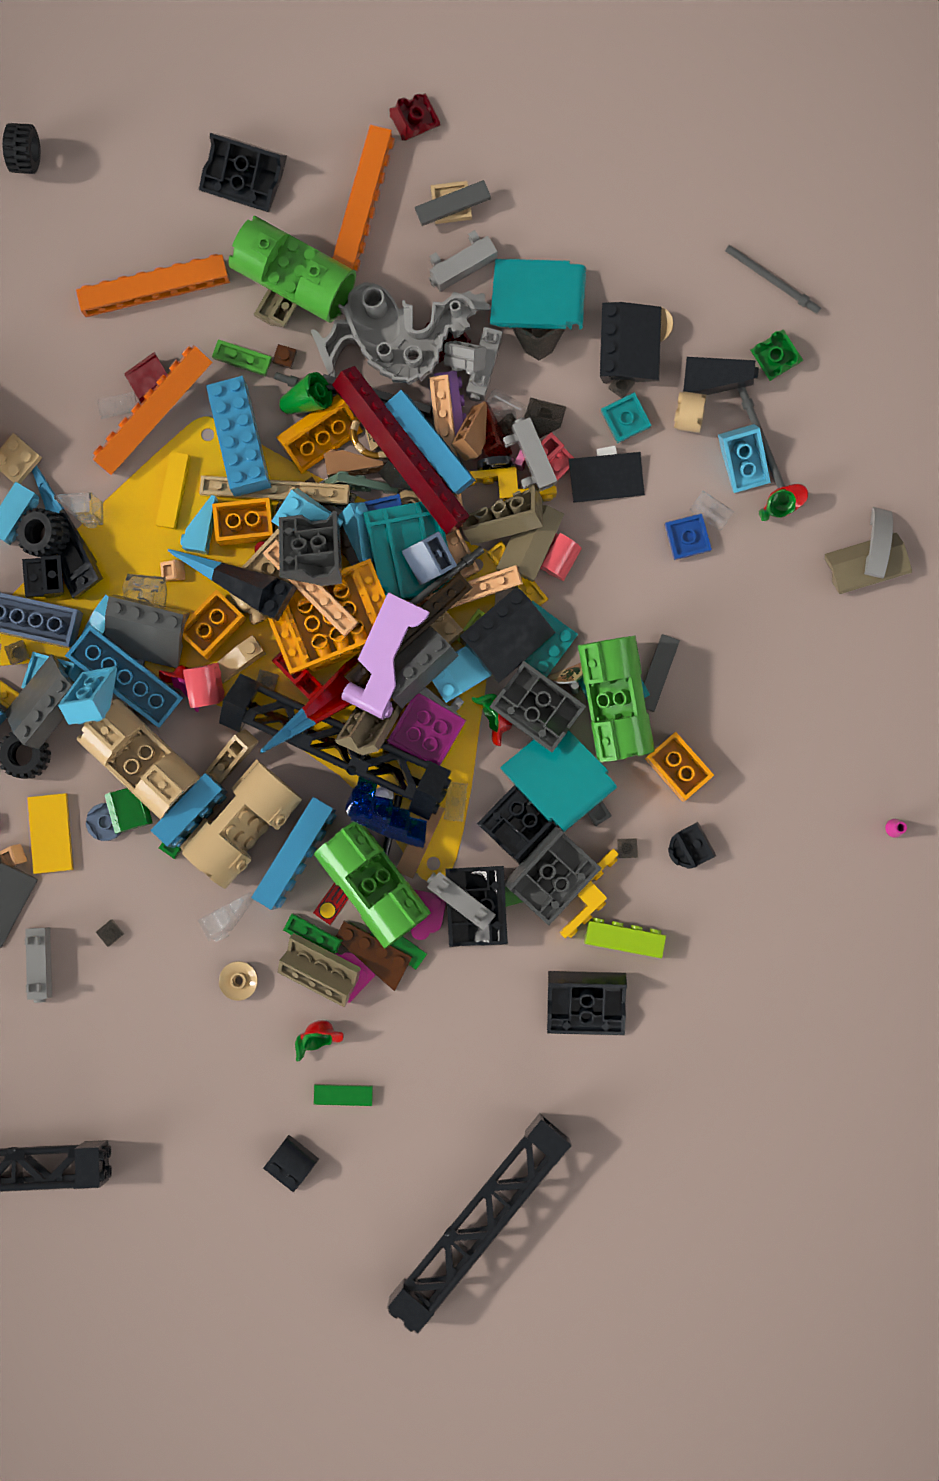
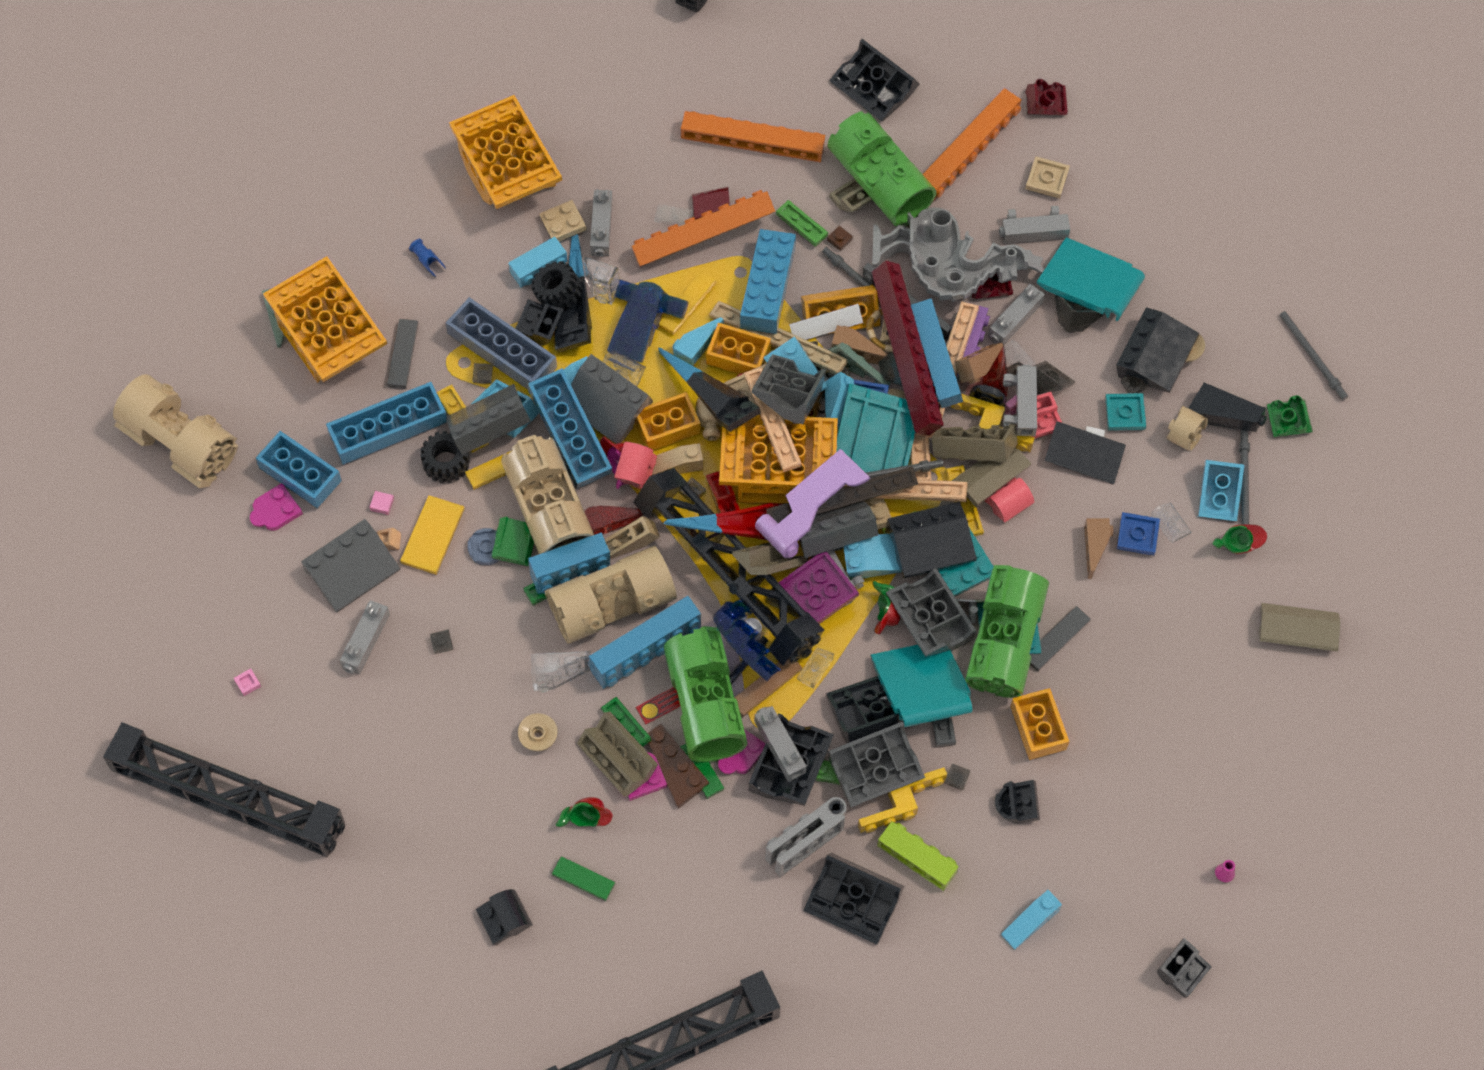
camera: 20 degrees right, 20 degrees down
medium azure slope [58,666,117,725] -> none
light nougat slope [160,560,185,582] -> none
green cone [279,372,333,415] -> none
sand blue slope [402,531,457,585] -> none
dark grey tile [415,180,491,226] -> none
light grey brick [444,340,486,374] -> none
light grey slope [864,507,893,579] -> none
none -> yellow tile [465,450,513,490]
none -> clear red slope [584,505,644,535]
none -> light grey brick [590,189,613,257]
none -> clear blue slope [607,279,689,363]
none -> light grey hinge [765,797,846,877]
none -> white sticker [789,304,863,340]
none -> medium azure slope [1001,890,1062,950]
none -> medium nougat slope [1084,518,1113,579]
none -> black brick [1157,938,1212,998]

